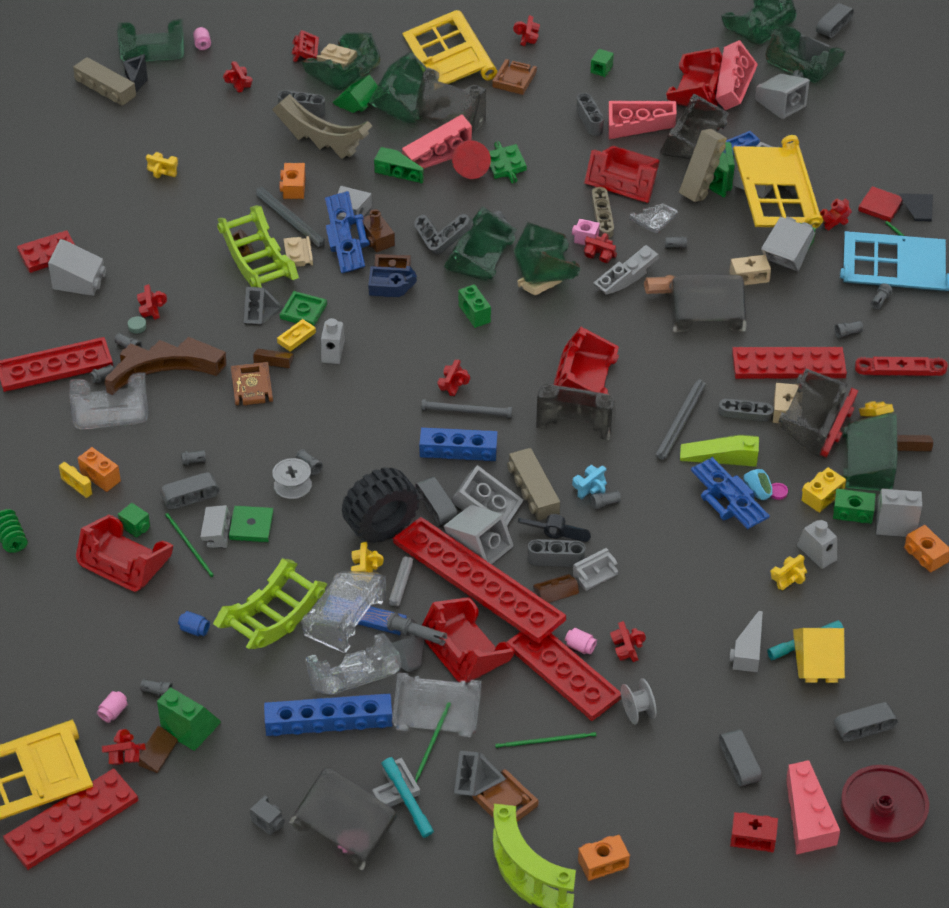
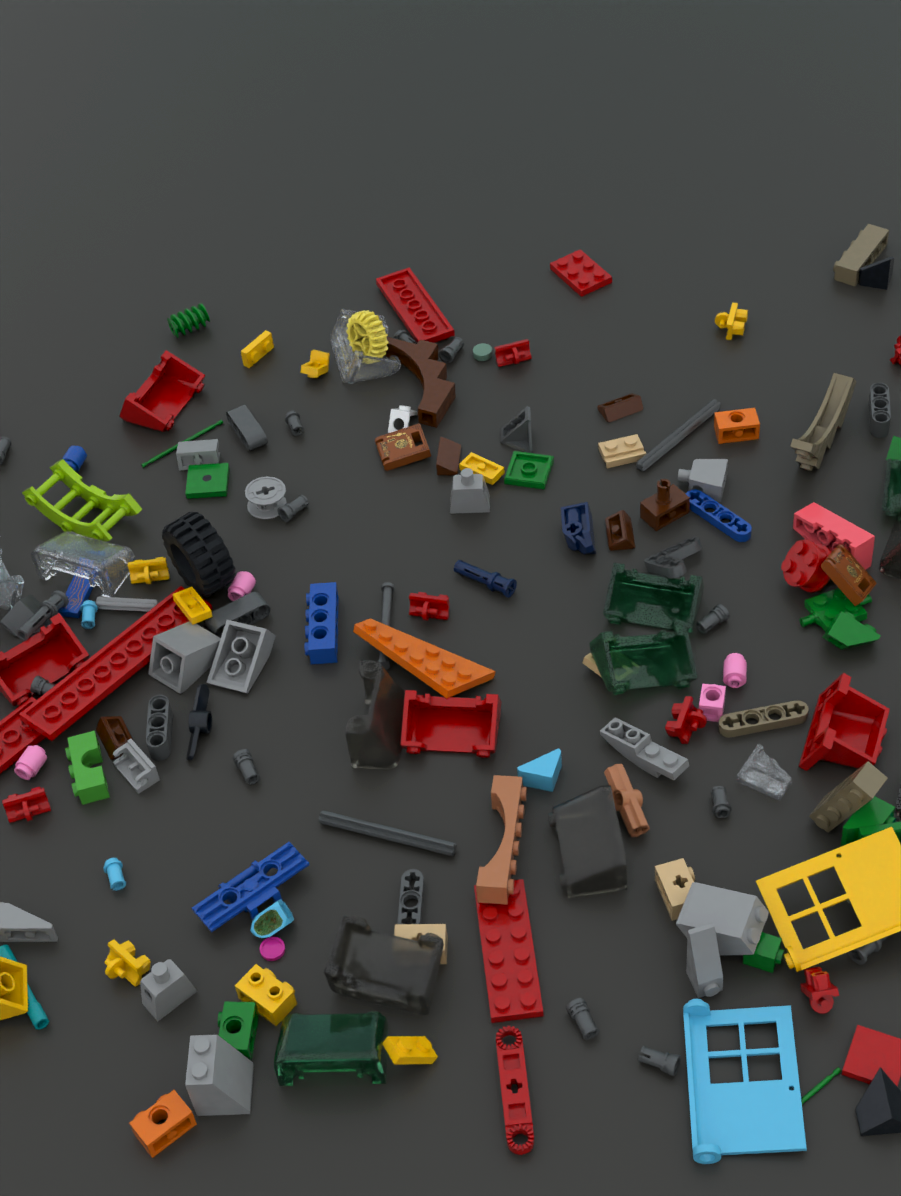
camera: 90 degrees right, 0 degrees up
light grey slope [48,239,106,296] -> none
orange brick [78,447,121,492] -> none
green brick [118,503,151,538] -> none
lime fence [217,205,299,288] -> none
blue piece [325,191,369,273] -> none
green slope [374,147,424,184] -> none
green brick [458,284,491,328] -> none
dark tan brick [507,448,560,521] -> none
medium azure hips [572,465,607,499] -> none
lime wedge [680,435,759,467] -> none
red piece [820,388,859,458] -> none
reddish brown slope [892,435,933,451] -> none
none -> dark grey pin [30,676,55,696]
none -> bright green arch [65,730,110,805]
none -> medium azure pin [80,600,98,629]
none -> medium azure pin [103,858,126,891]
none -> yellow plate [173,586,212,625]
none -> yellow bracket [300,350,330,378]
none -> light yellow gear [346,310,389,363]
none -> orange wing [353,618,496,698]
none -> white bracket [388,405,418,433]
none -> dark blue pin [454,560,517,598]
none -> nougat arch [476,775,527,905]
none -> medium azure slope [517,748,562,792]
none -> blue beam [686,489,752,542]
none -> light grey slope [686,923,723,998]
none -> bright pink brick [723,653,747,688]
none -> dark orange container [821,545,877,606]
none -> green slope [822,611,881,650]

